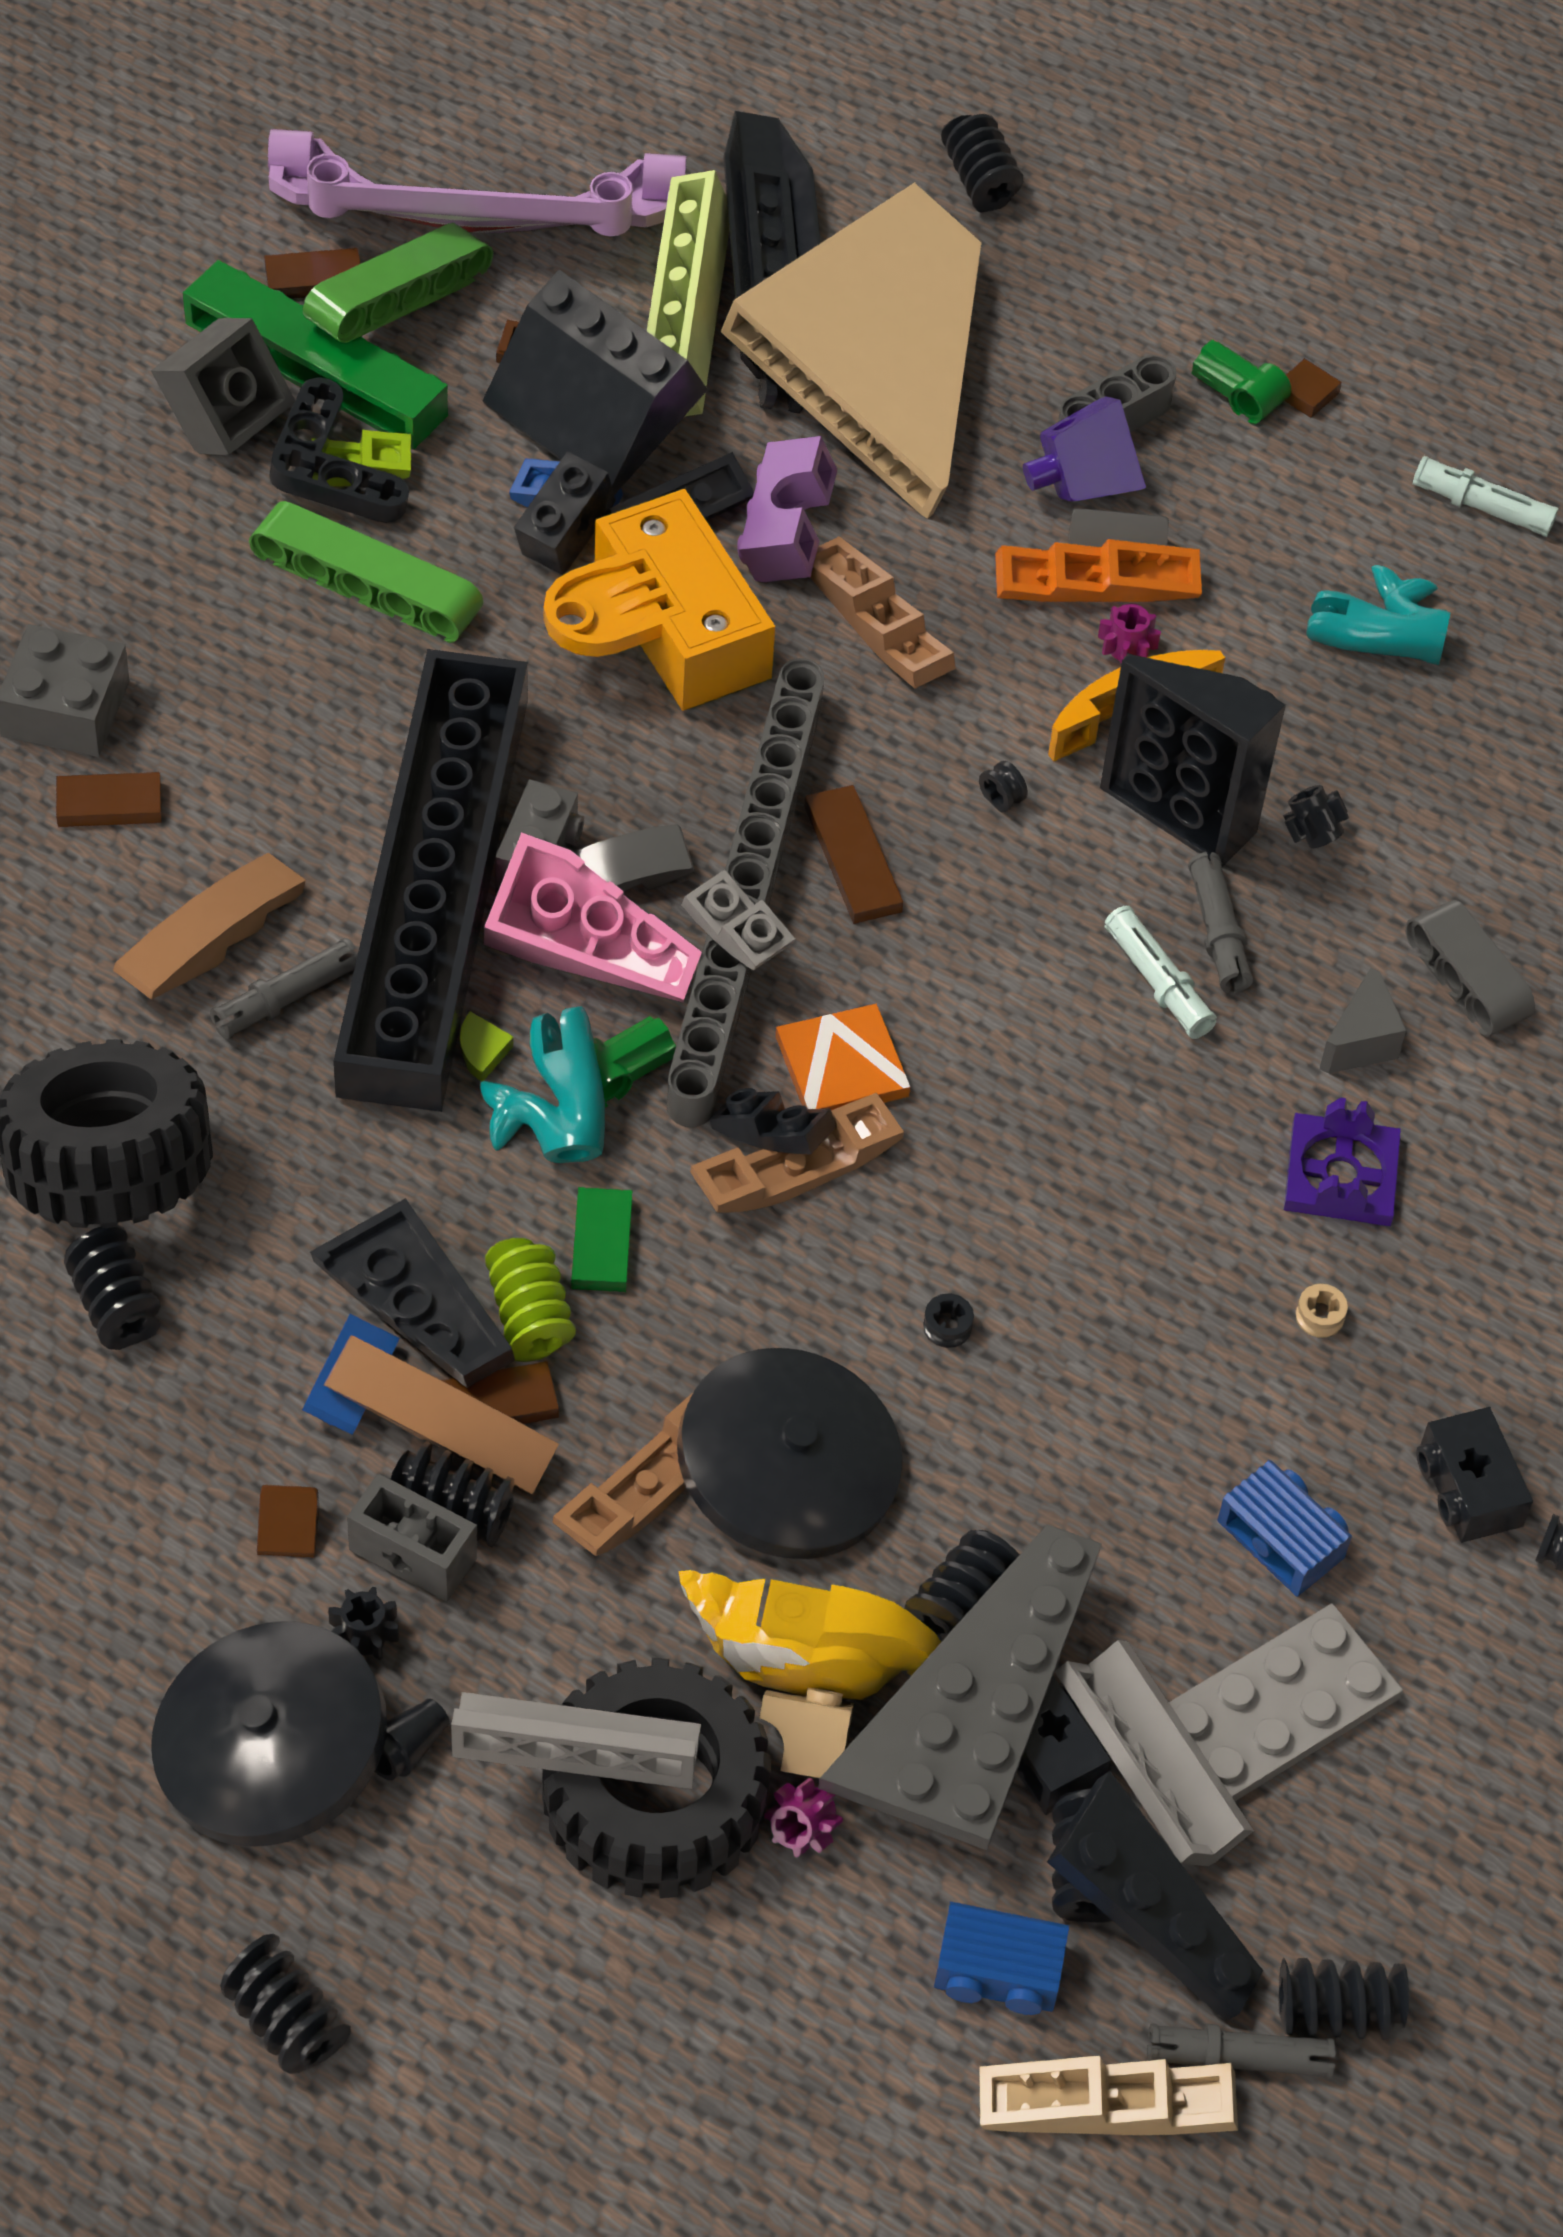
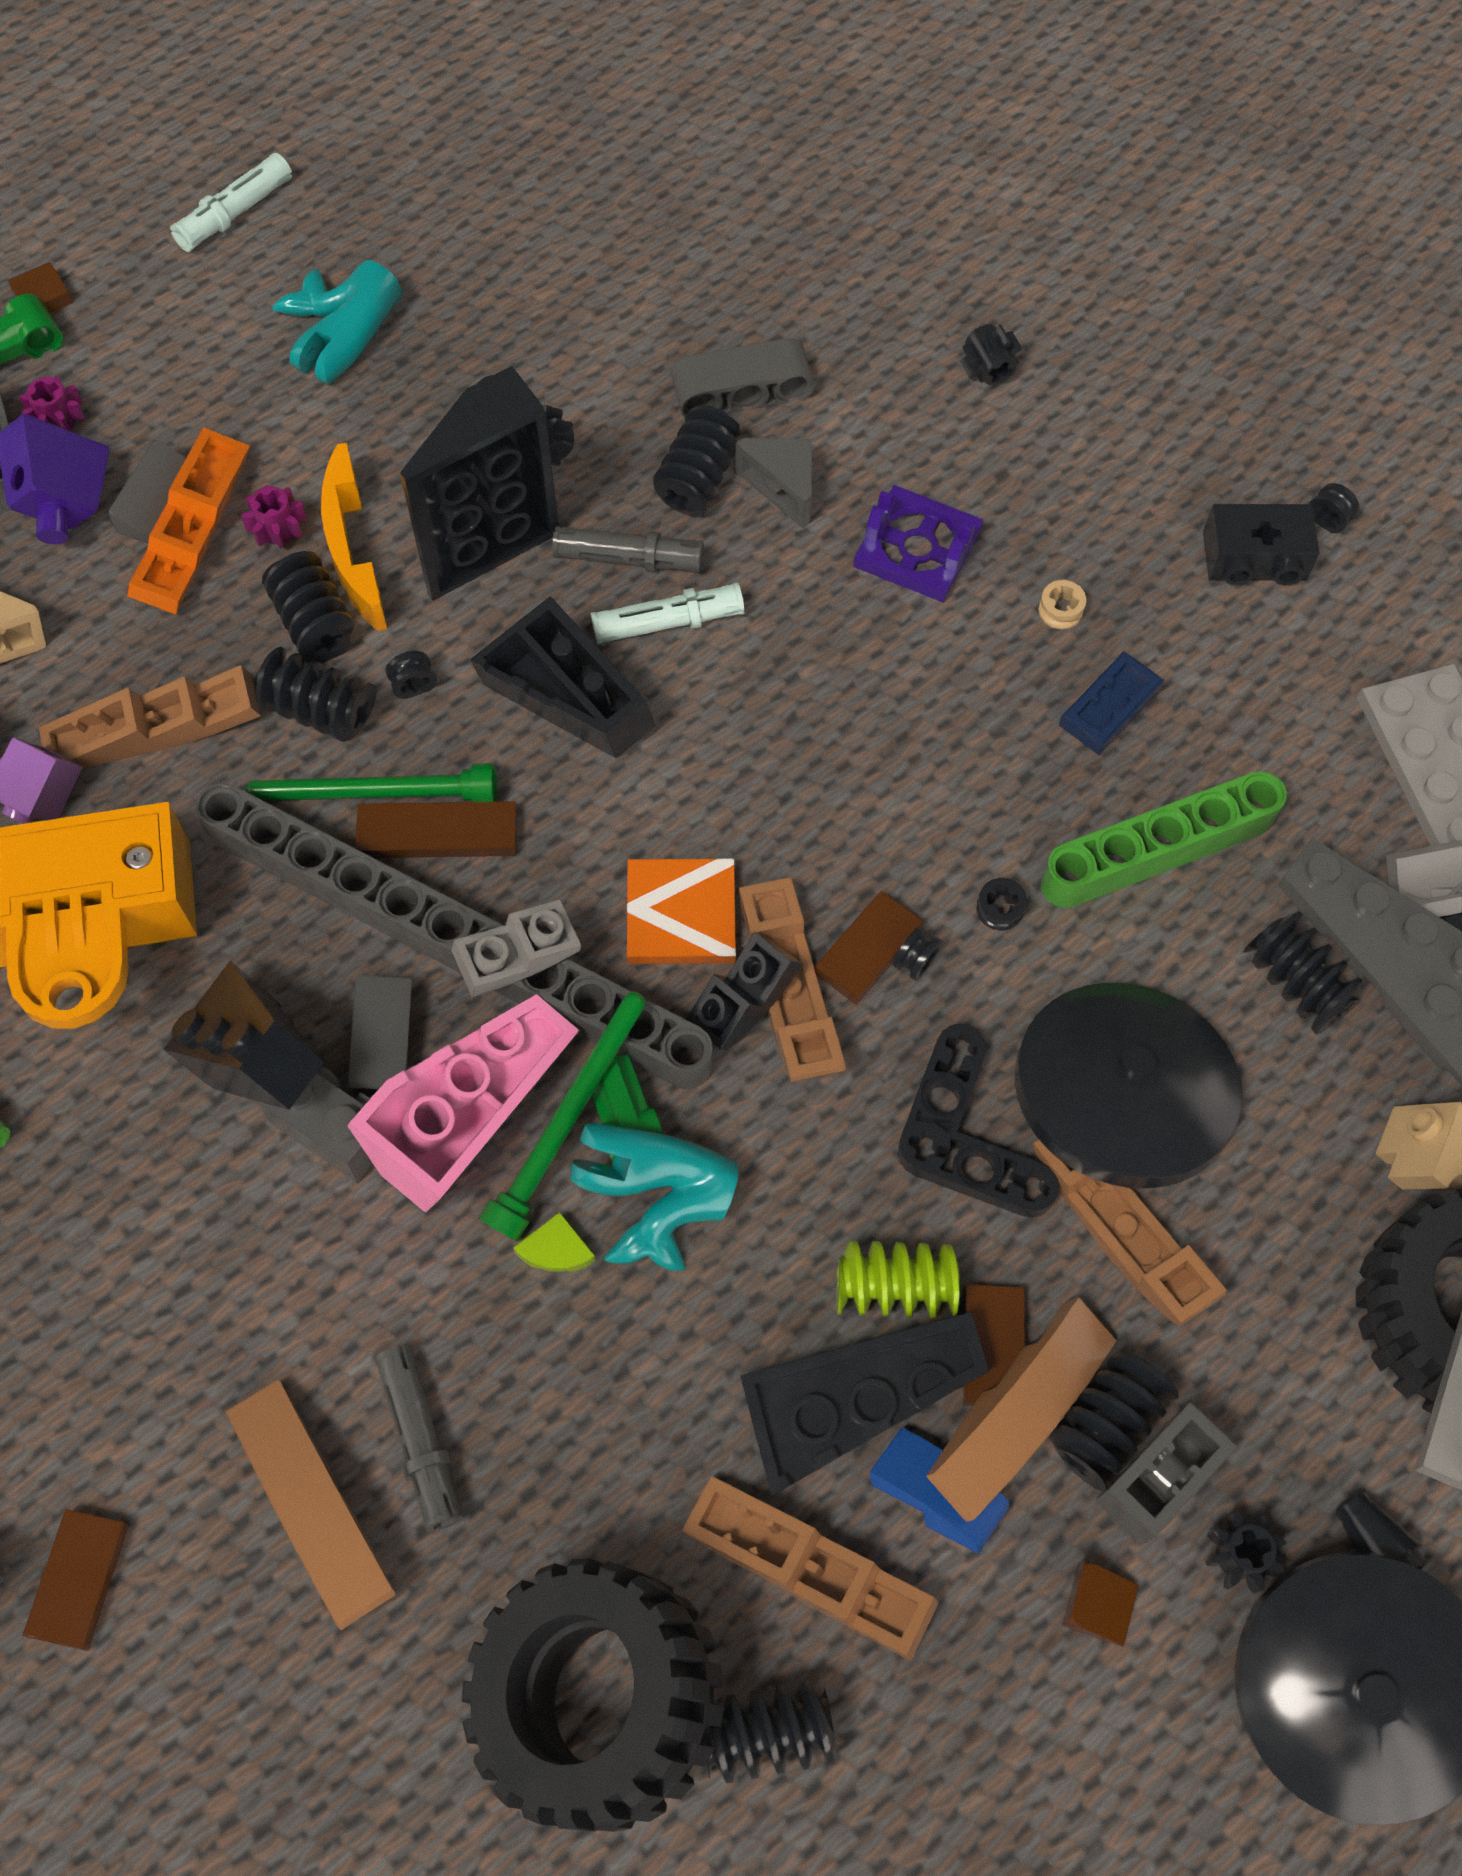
camera: 70 degrees left, 10 degrees up
black brick [333,649,528,1112] -> none
green tile [571,1187,633,1292] -> none
yellow animal [679,1570,941,1700] -> none
blue brick [1217,1460,1352,1597] -> none
none -> magenta gear [19,376,85,431]
none -> black wedge [163,960,324,1110]
none -> green piece [245,763,498,802]
none -> black piece [256,647,377,742]
none -> black piece [262,551,355,664]
none -> black wedge [470,596,656,758]
none -> green piece [478,992,645,1242]
none -> black piece [653,405,740,517]
none -> medium nougat slope [682,1476,939,1661]
none -> reddish brown tile [814,891,924,1005]
none -> black bush [893,926,943,981]
none -> black beam [897,1024,1059,1218]
none -> bright green beam [1040,771,1287,908]
none -> dark blue plate [1059,651,1164,755]

